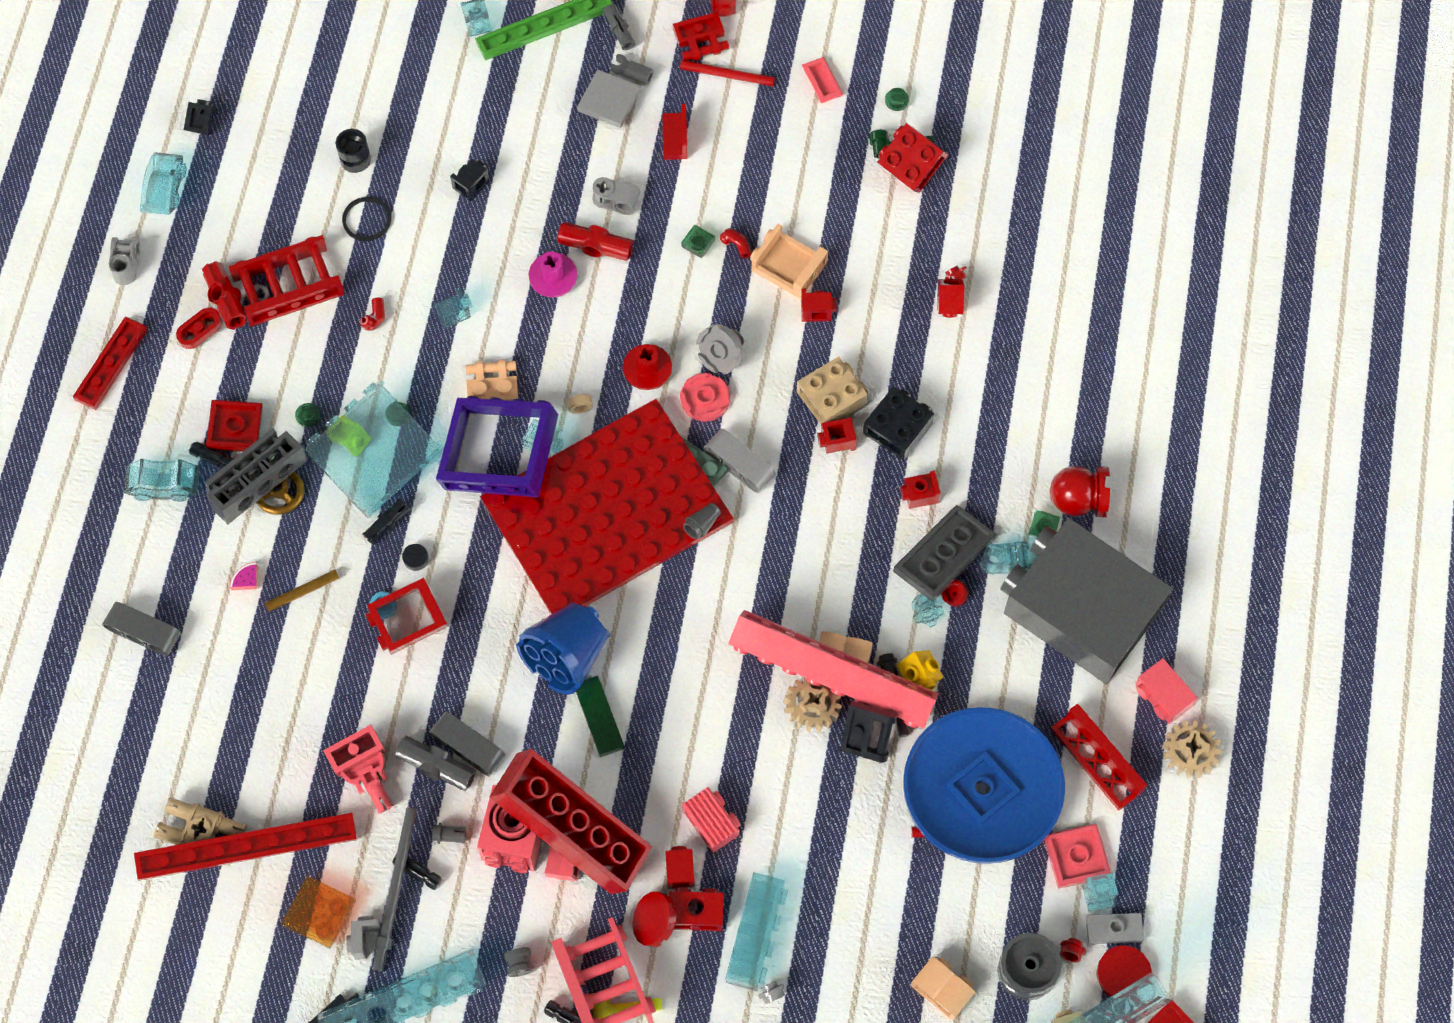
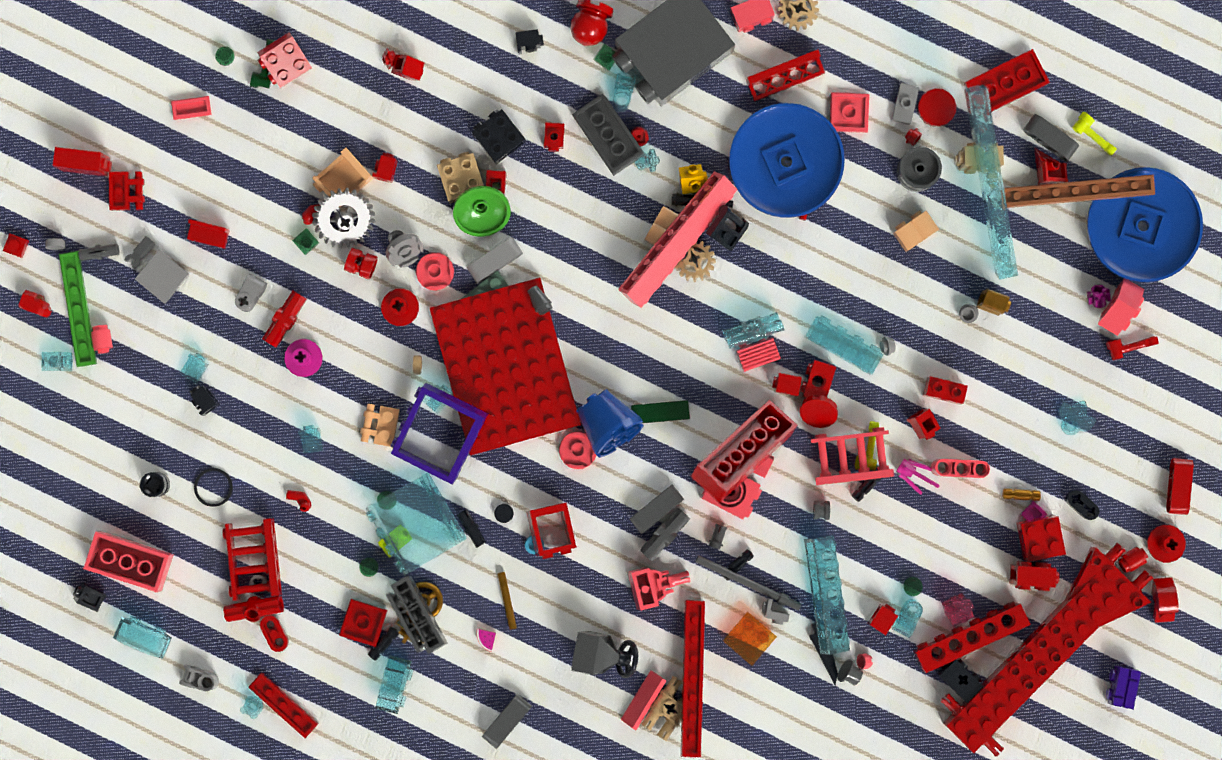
camera: 75 degrees left, 20 degrees up
red bar [680,60,775,87] -> none
clear light blue brick [1082,873,1118,912] -> none
none -> coral brick [83,531,174,592]
none -> coral brick [91,325,113,354]
none -> clear light blue bracket [180,352,209,384]
none -> clear light blue brick [240,696,264,719]
none -> gear [312,188,375,249]
none -> red wheel [344,247,378,280]
none -> bright green dish [453,186,511,237]
none -> black brick [515,29,544,55]
none -> coral tile [559,431,596,469]
none -> dark grey piece [571,631,639,678]
none -> coral tile [621,670,666,730]
none -> clear light blue pin [722,312,785,349]

